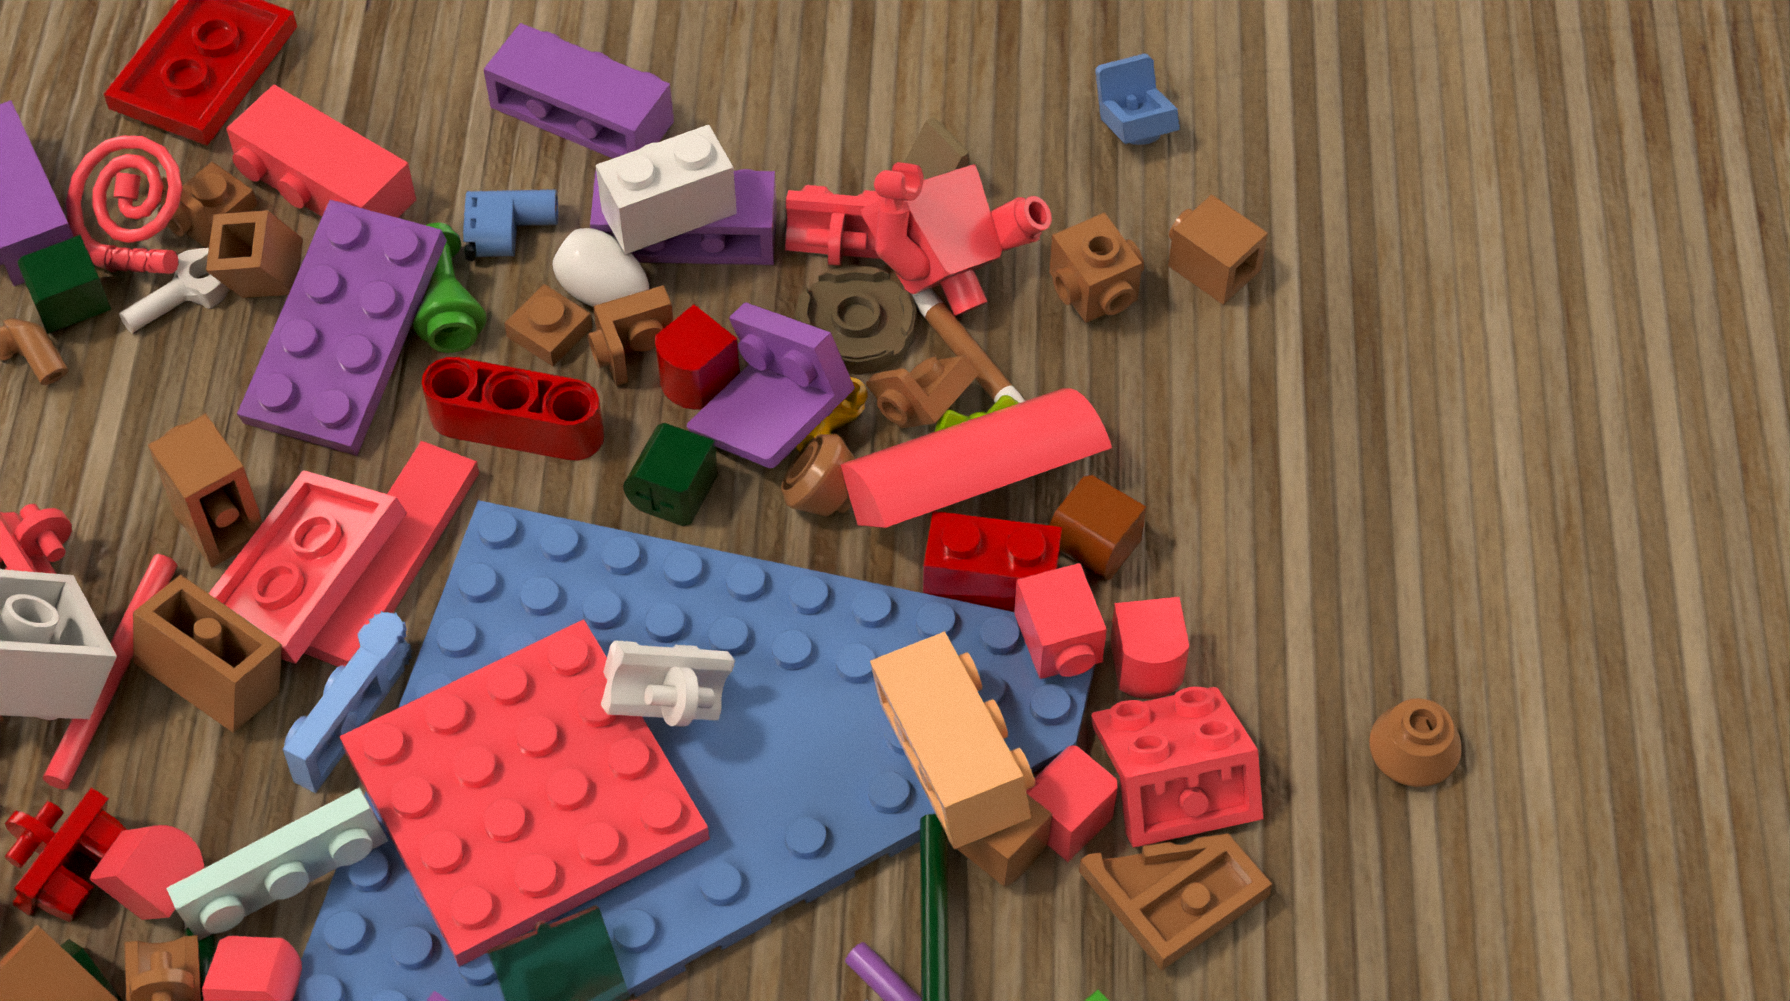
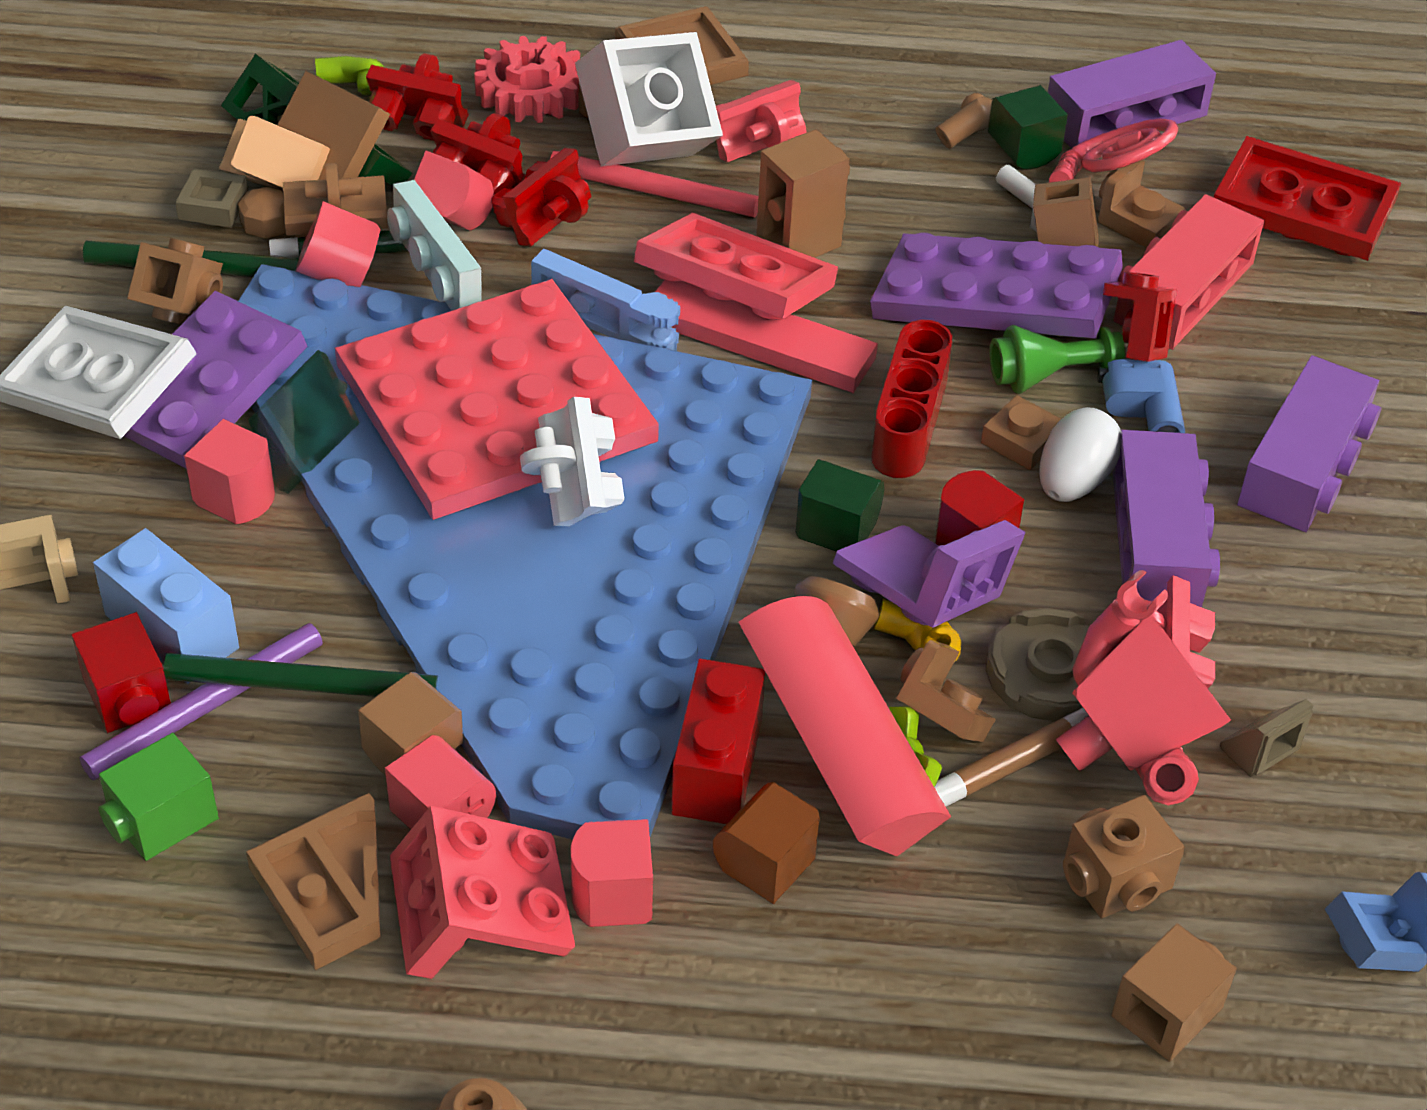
camera: 90 degrees right, 10 degrees down
medium nougat brick [133,575,282,733] -> none
medium nougat bracket [588,285,673,386] -> none
white brick [596,124,737,254] -> none
light nougat brick [870,631,1035,849] -> none
coral brick [1014,563,1107,679] -> none
none -> red hips [491,148,592,247]
none -> red bracket [1103,272,1177,362]

